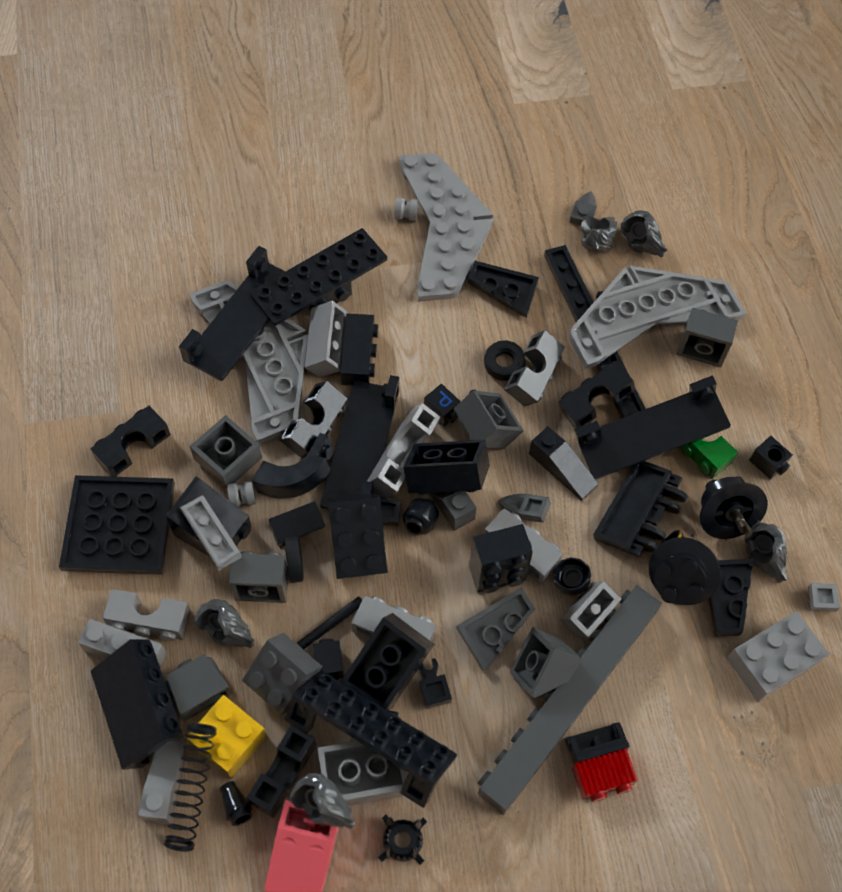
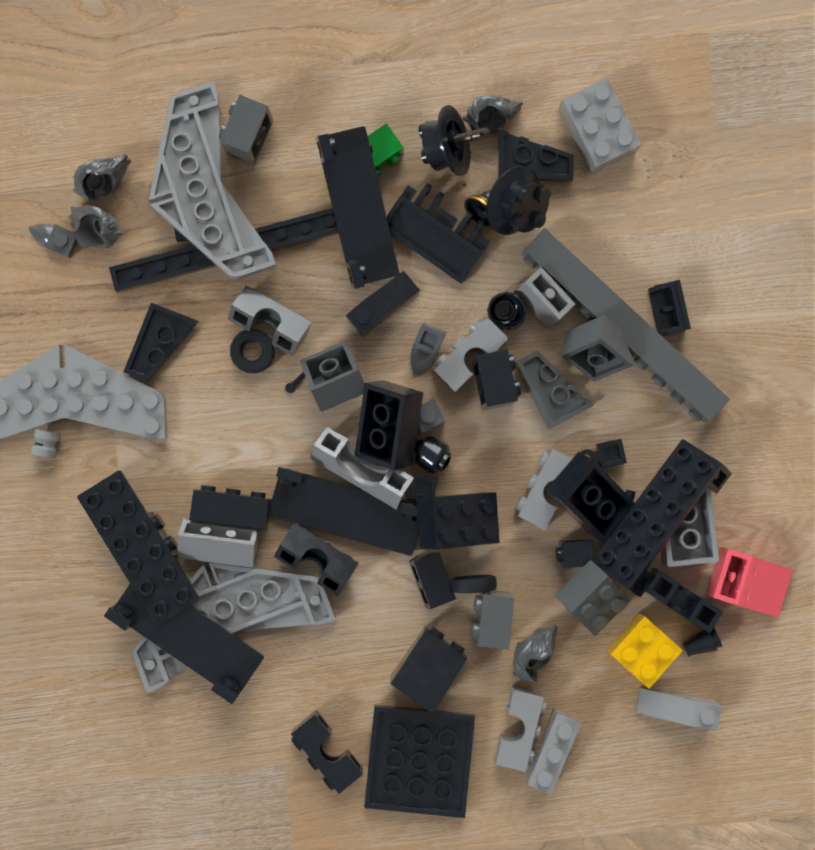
camera: 90 degrees left, 25 degrees up
black panel [91,639,184,770] -> none
black piece [164,723,217,852] -> none
dark grey torso [165,654,232,721] -> none
light grey tile [180,495,242,570] -> none
dark grey brick [189,415,263,489] -> none
light grey wheel [227,480,256,507] -> none
black arch [252,433,333,498] -> none
dark grey hair [289,773,355,829] -> none
black bar [297,596,362,650] -> none
black piece [378,815,427,865] -> none
black brick [424,383,461,427] -> none
black arch [559,360,635,429] -> none
red brick [572,748,638,803] -> none
black brick [749,436,793,480] -> none
light grey plate [808,583,840,612] -> none

